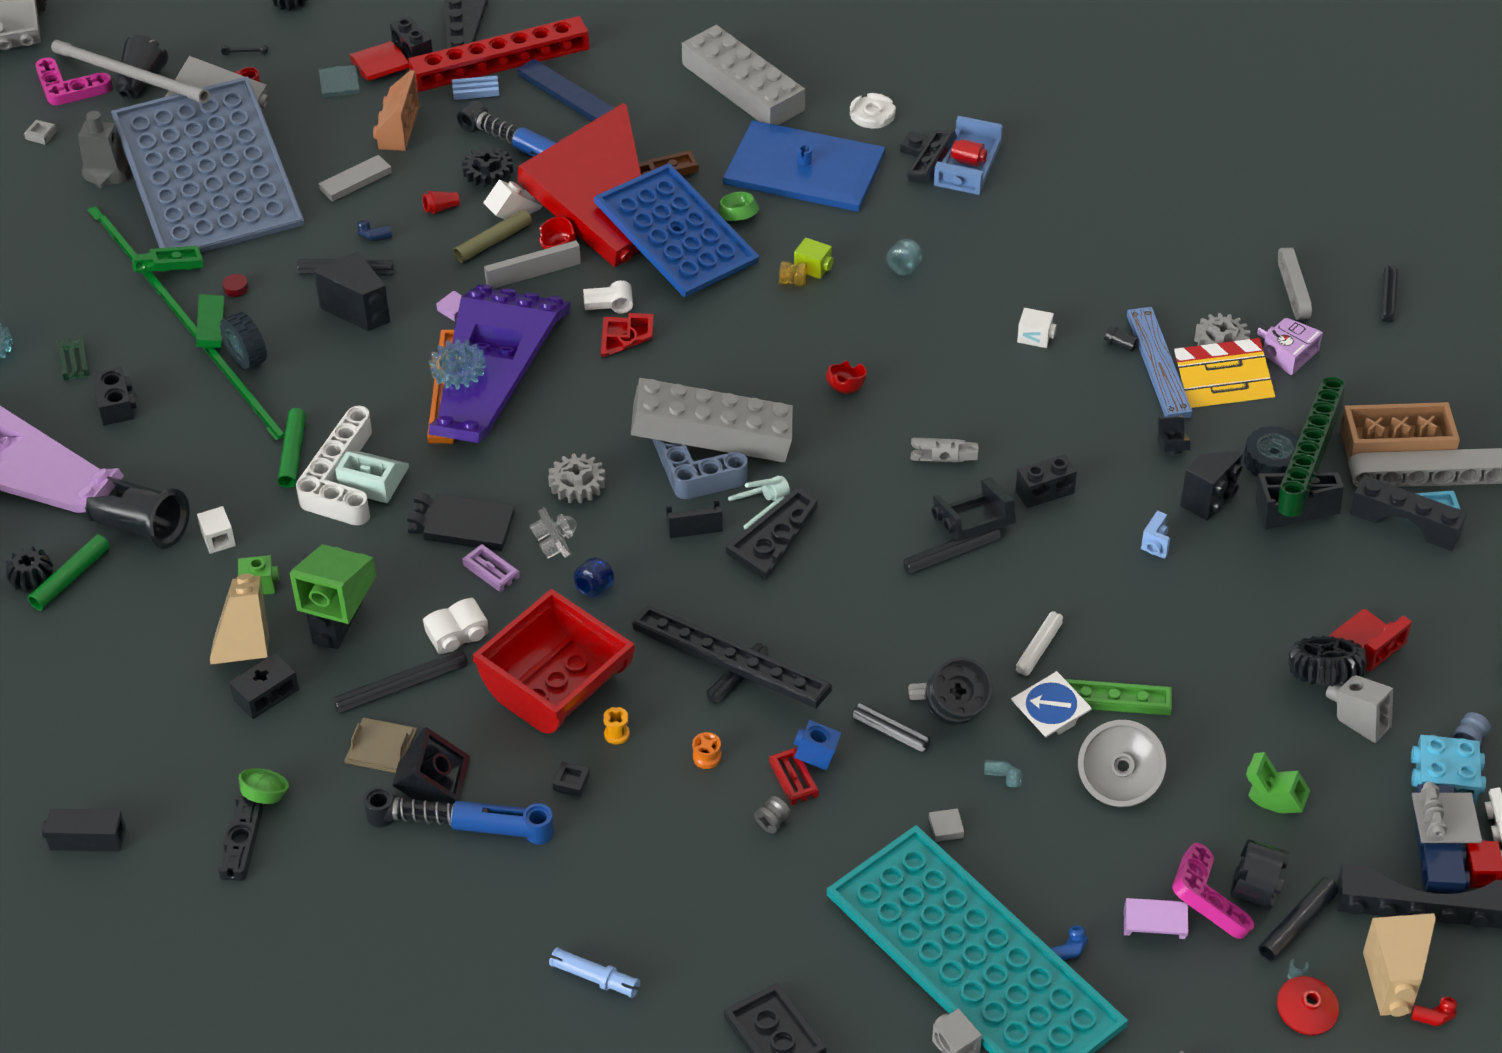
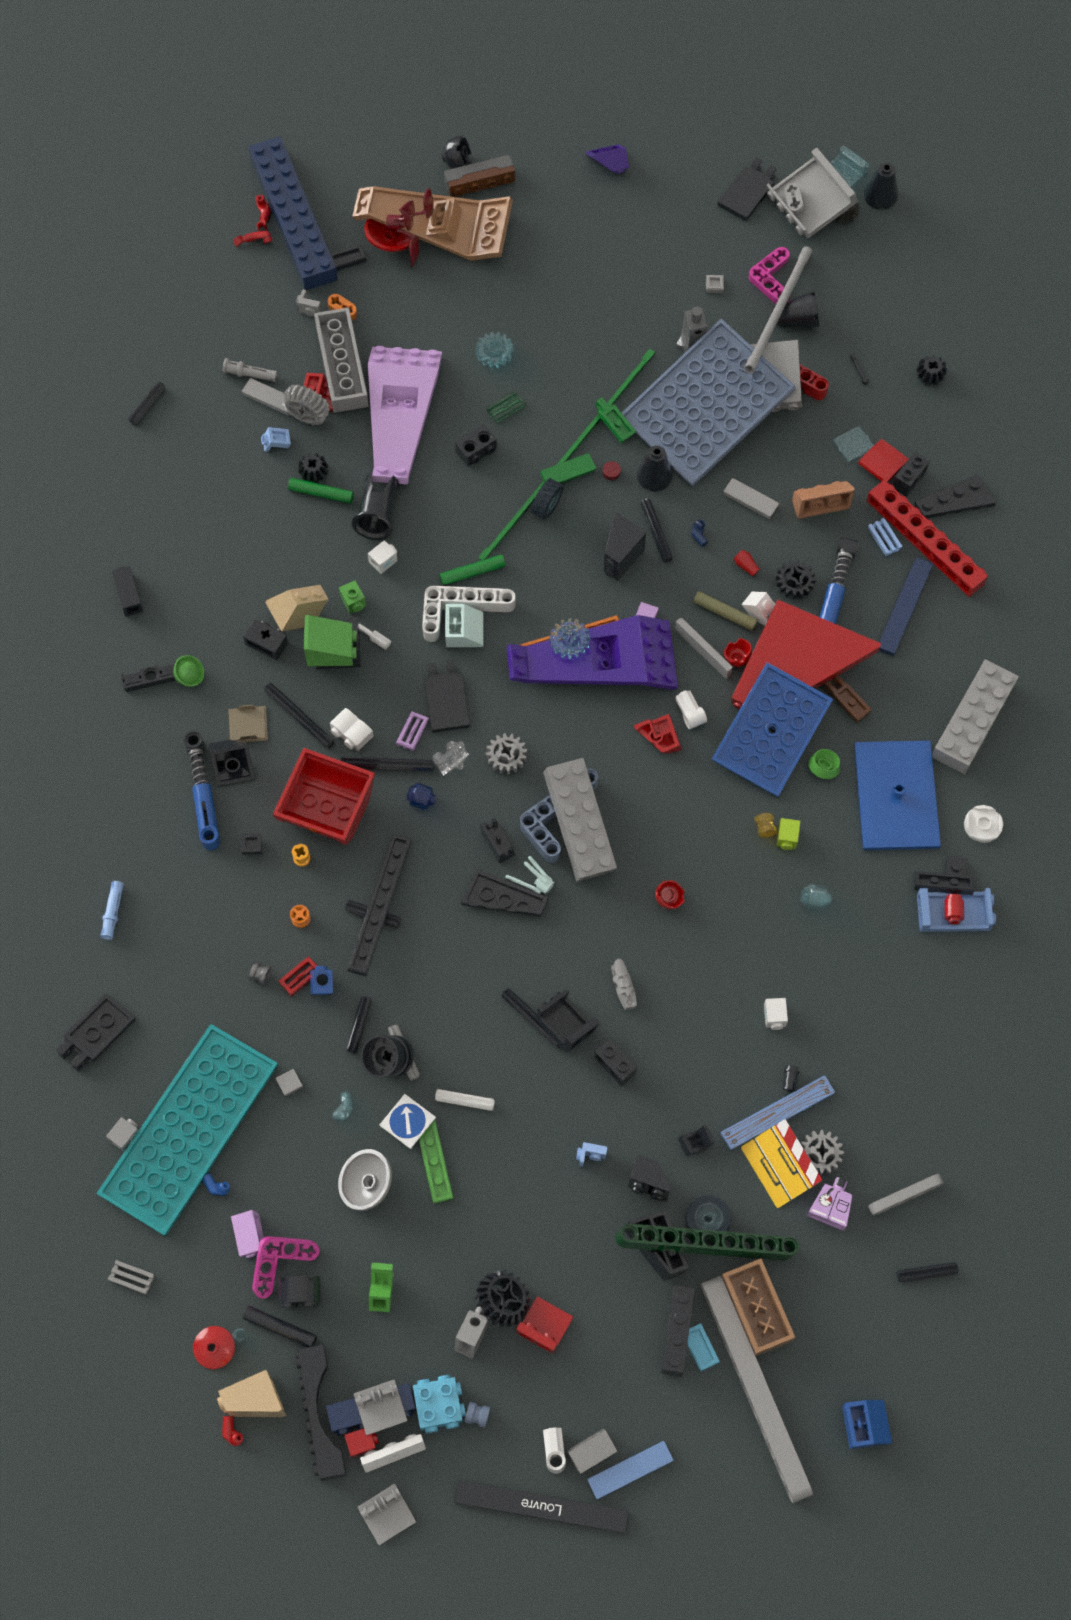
camera: 70 degrees right, 20 degrees up
none -> black axle [341,756,435,771]
none -> black cone [637,446,673,492]

